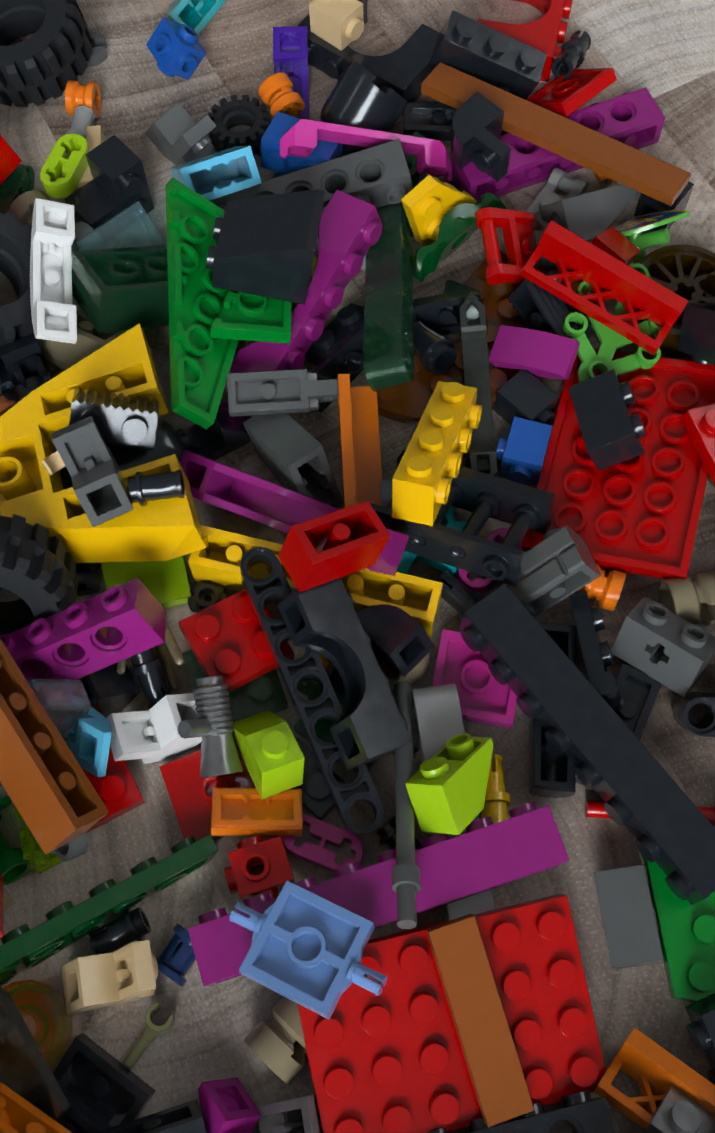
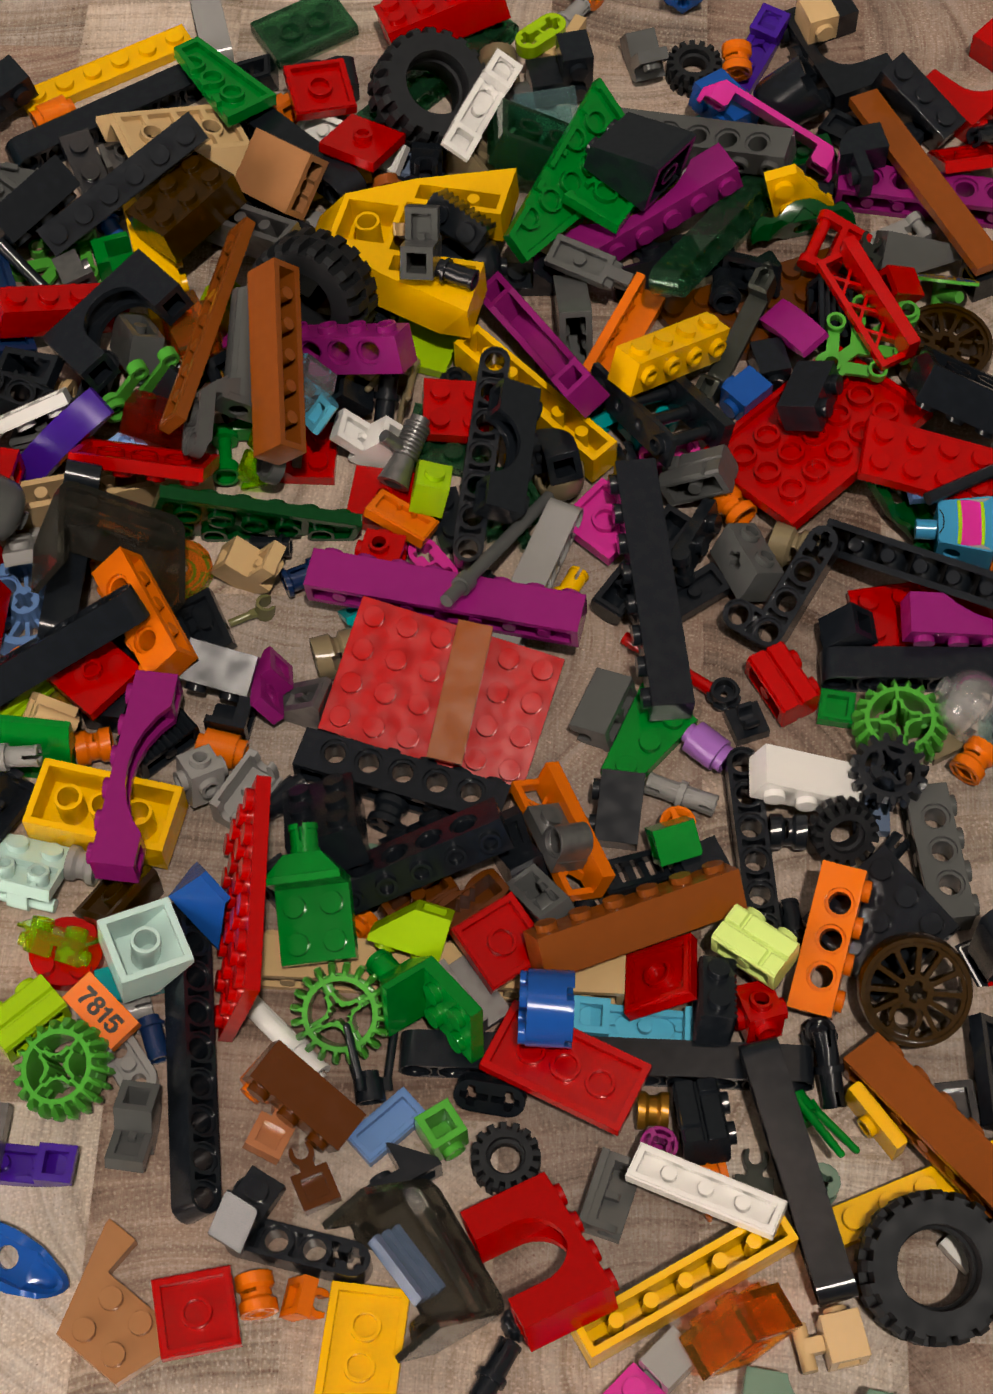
camera: 30 degrees right, 5 degrees down
medium azure brick [170,146,262,201] -> none
medium blue plate [229,881,388,1020] -> none
red brick [278,500,391,592] -> none
lime slope [405,733,494,835] -> none

